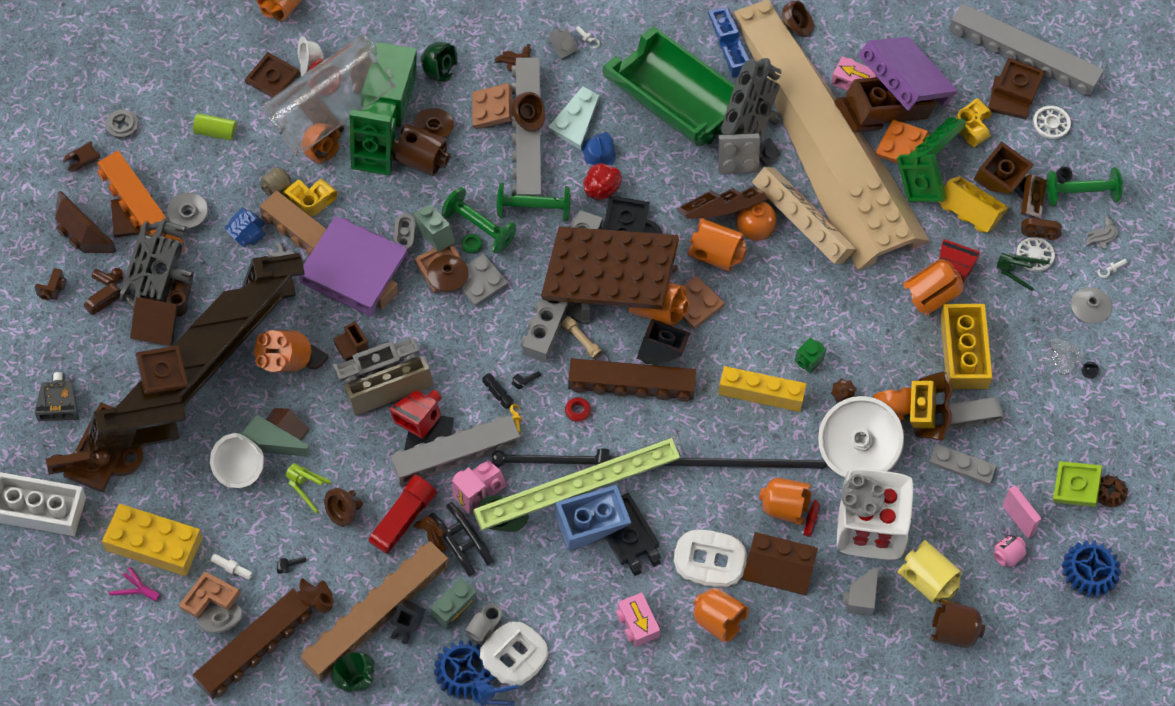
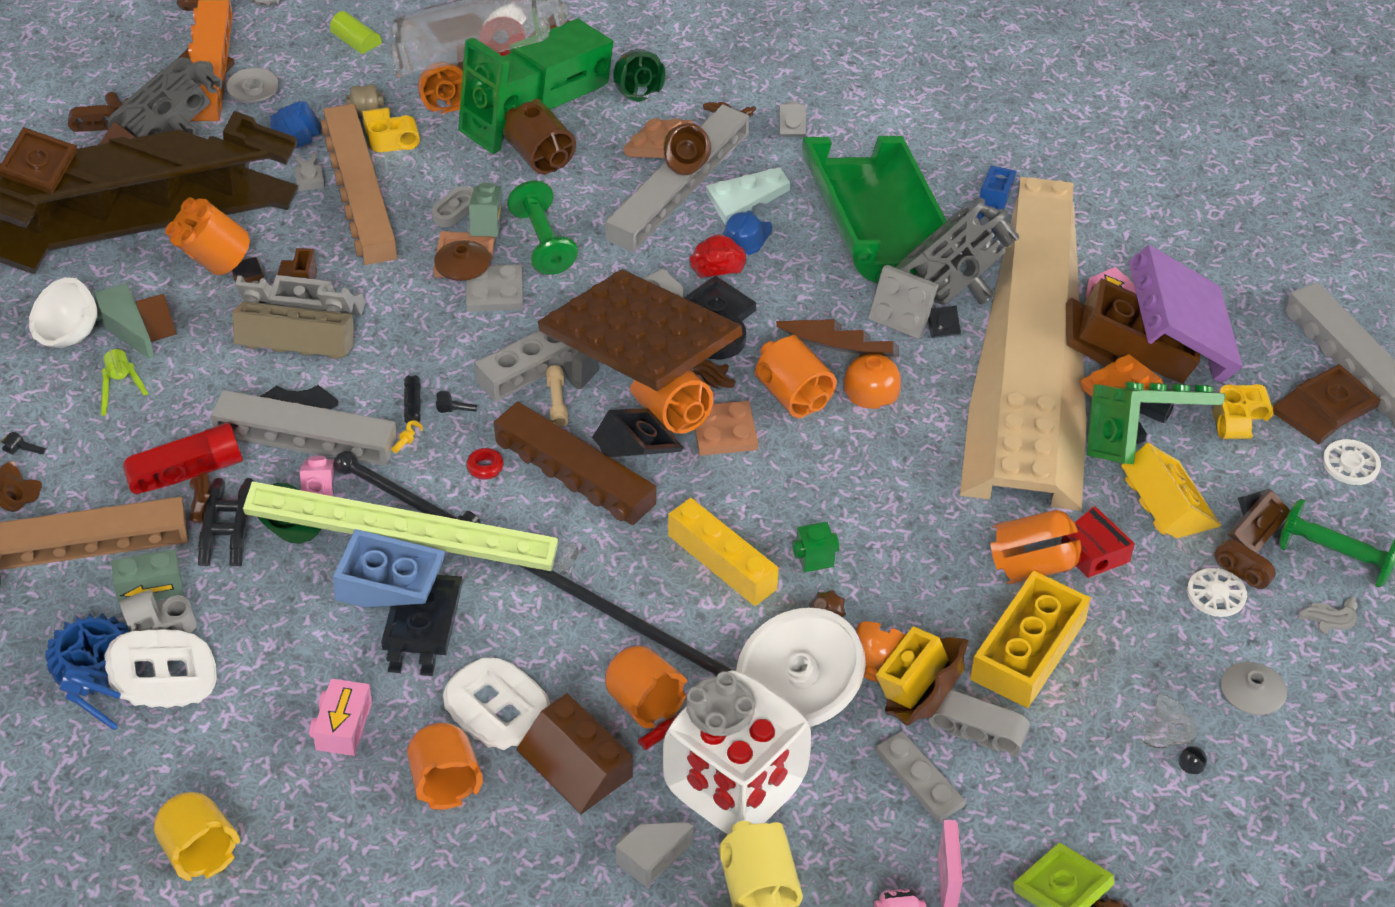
camera: 35 degrees right, 15 degrees down
reddish brown bracket [34,268,66,301] -> none
reddish brown wedge [55,191,116,253] -> none
medium lavender panel [299,216,408,317] -> none
reddish brown hair [324,488,363,527] -> none
red torso [389,390,442,439] -> none
black brick [390,600,426,644] -> none
reddish brown dish [414,108,454,138] -> none
bright pink brick [452,468,486,515] -> none
green tile [461,234,482,254] -> none
green hose [496,182,571,222] -> none
white hand [576,26,600,49] -> none
tan brick [752,167,856,264] -> none
reddish brown hat [782,0,814,37] -> none
reddish brown slope [974,141,1034,194] -> none
dark green plant [997,253,1050,291] -> none
black hinge [1055,166,1073,183] -> none
white hand [1097,259,1127,278] -> none

